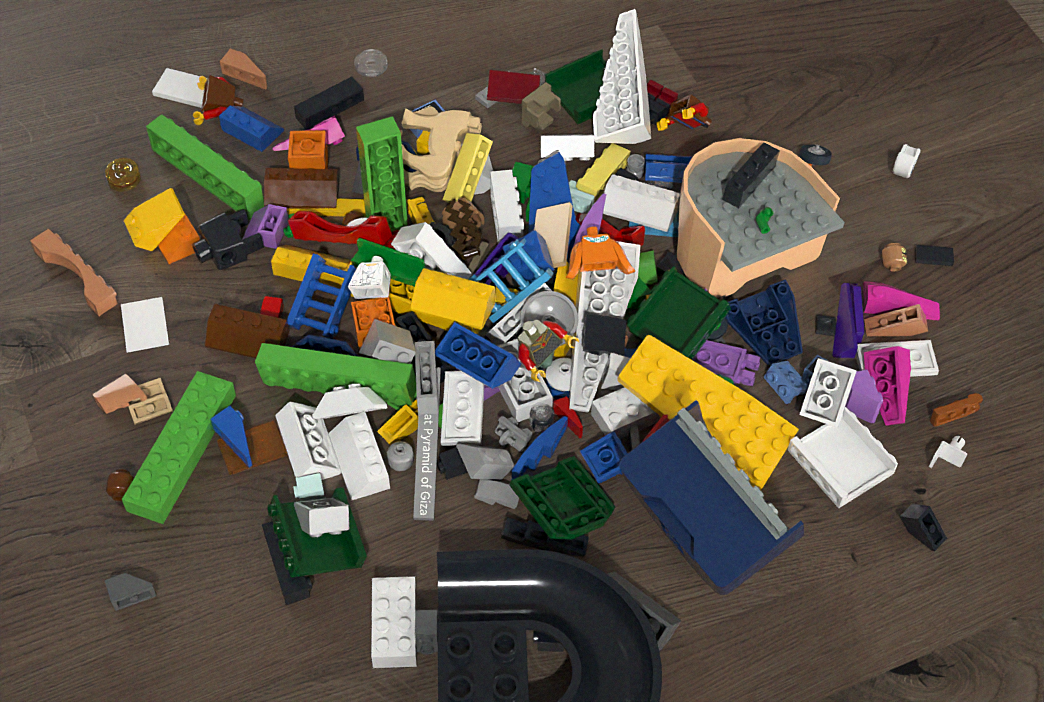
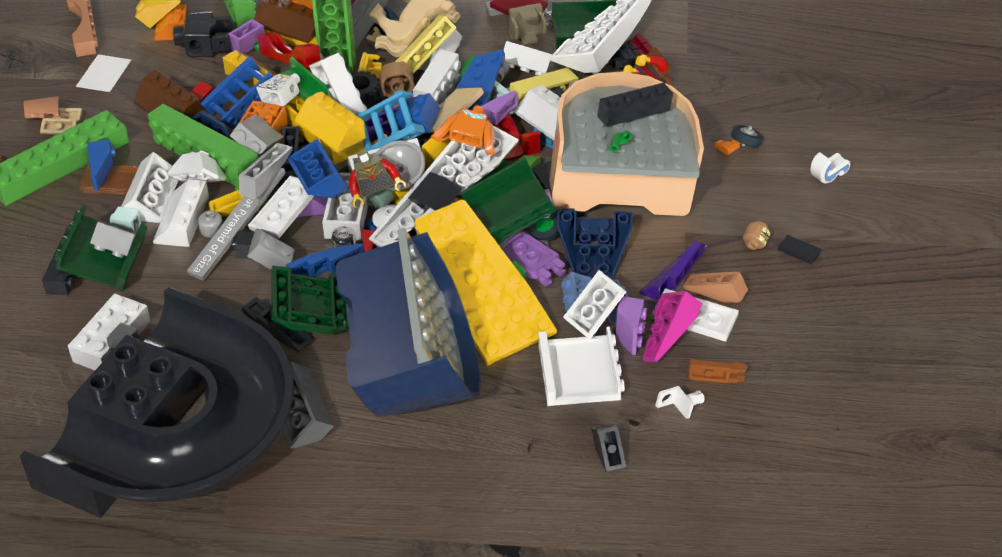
camera: 30 degrees right, 10 degrees down
dark brown piece [445,199,483,261] -> none
light grey slope [474,479,519,509] -> none
light grey hips [495,416,532,452] -> none
black tile [816,315,836,336] -> none
dark pink wedge [864,281,940,320] -> none

